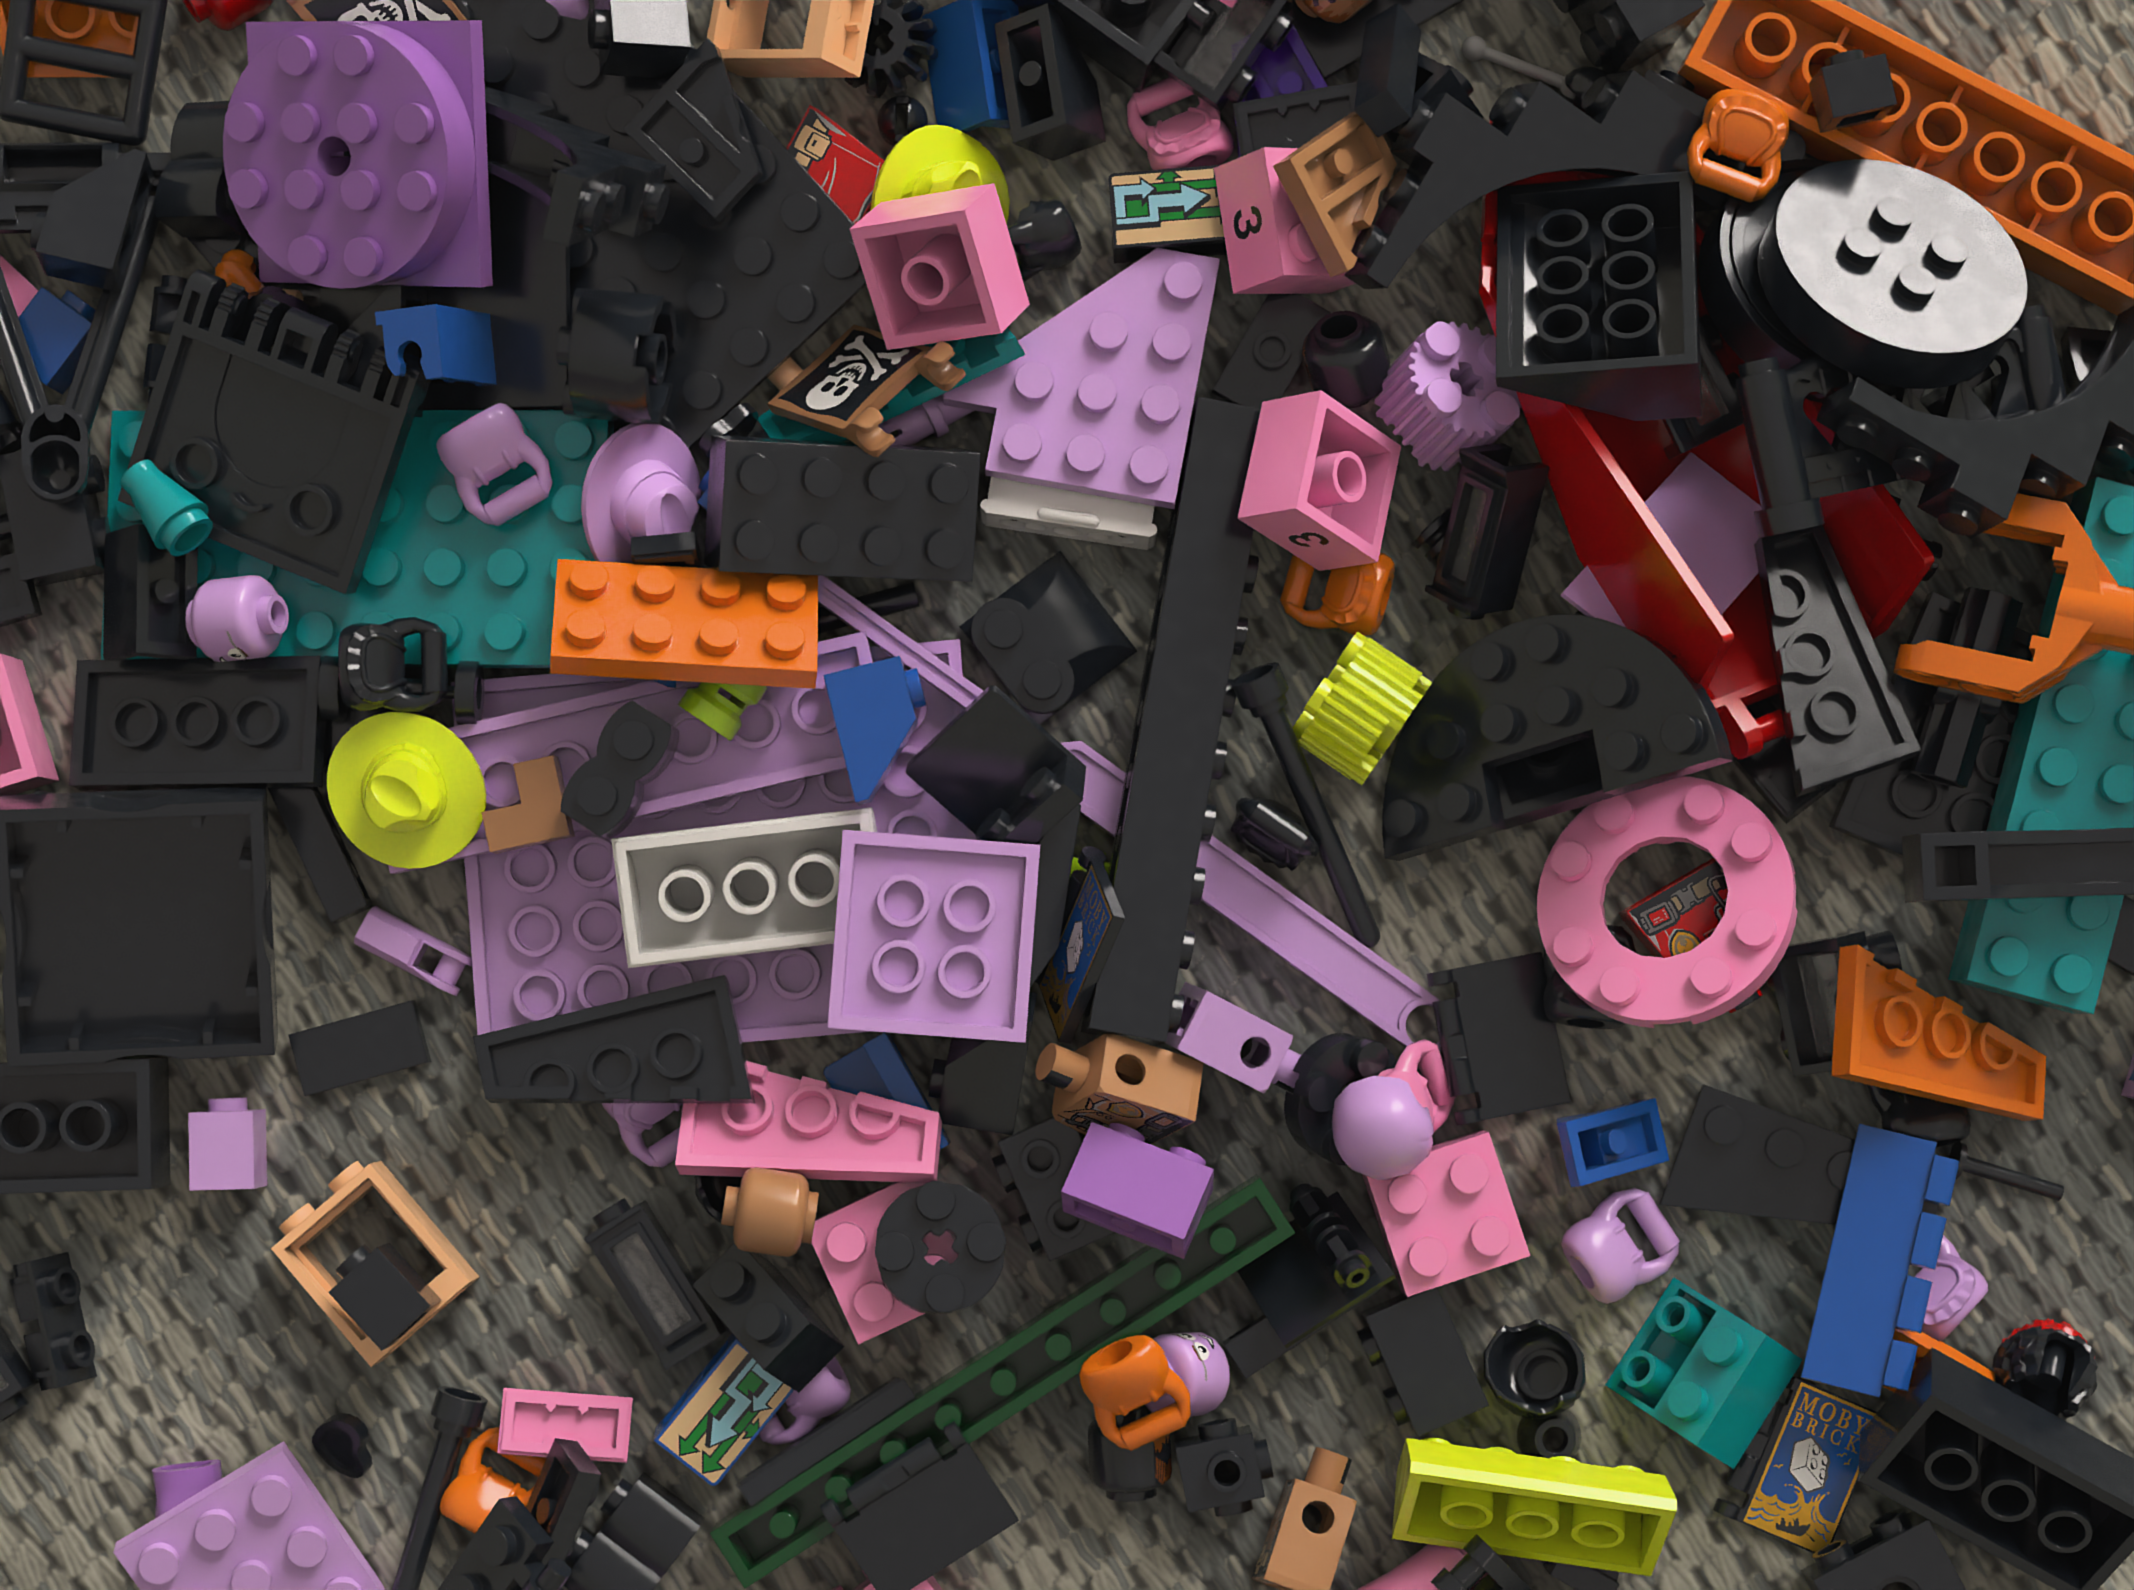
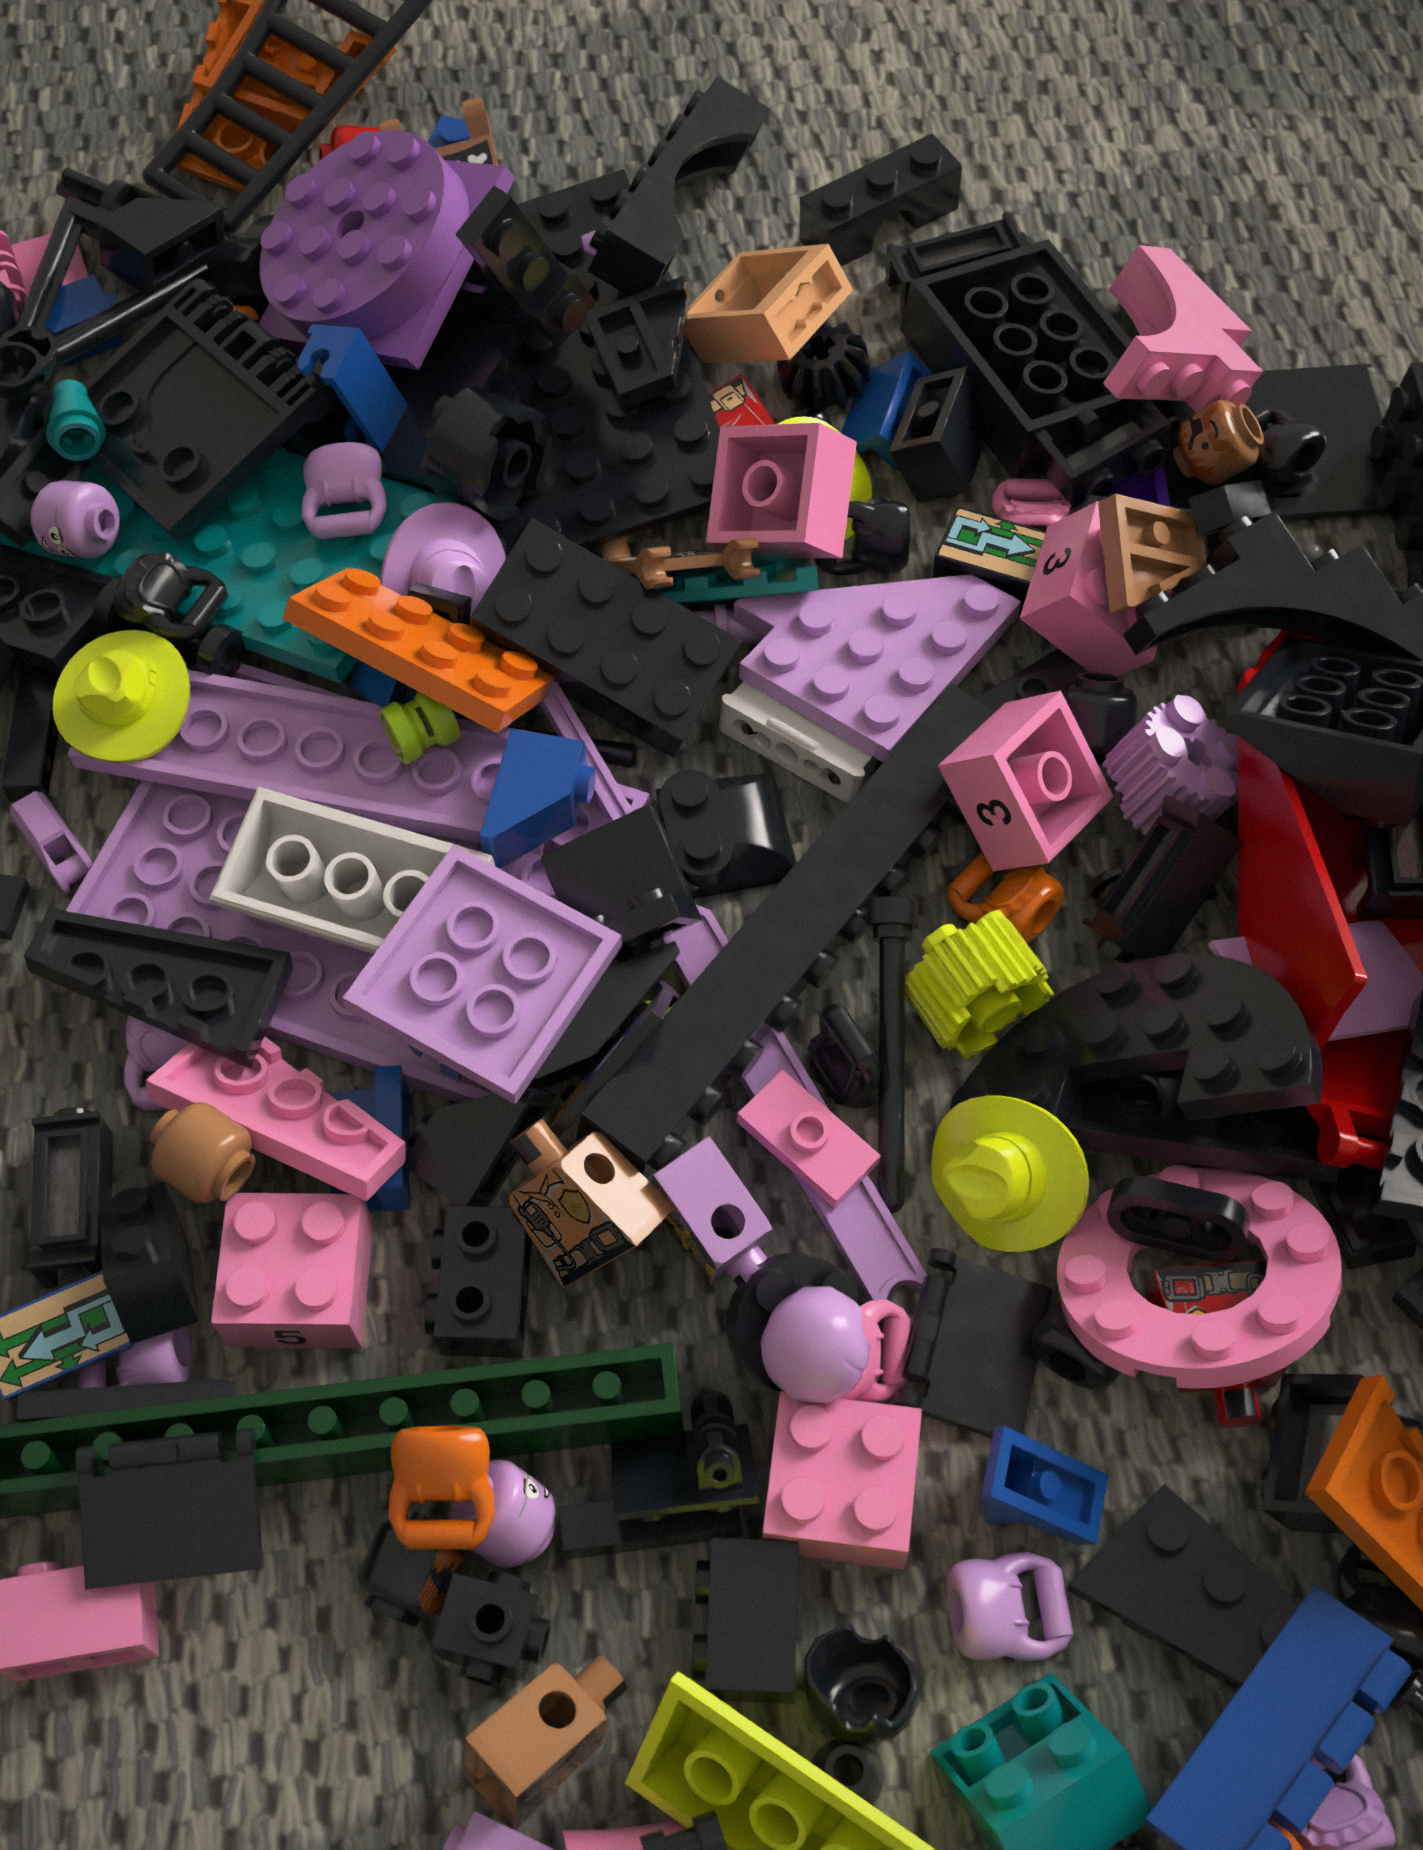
camera: 25 degrees right, 25 degrees down
medium nougat piece [481,755,575,854] -> none
black brick [561,700,679,839] -> none
black plate [875,1181,1006,1314] -> none
medium lavender brick [1061,1122,1214,1259] -> none
none -> bright pink plate [736,1069,881,1209]
none -> neon yellow hat [931,1095,1089,1252]
none -> black plate [1107,1176,1250,1262]

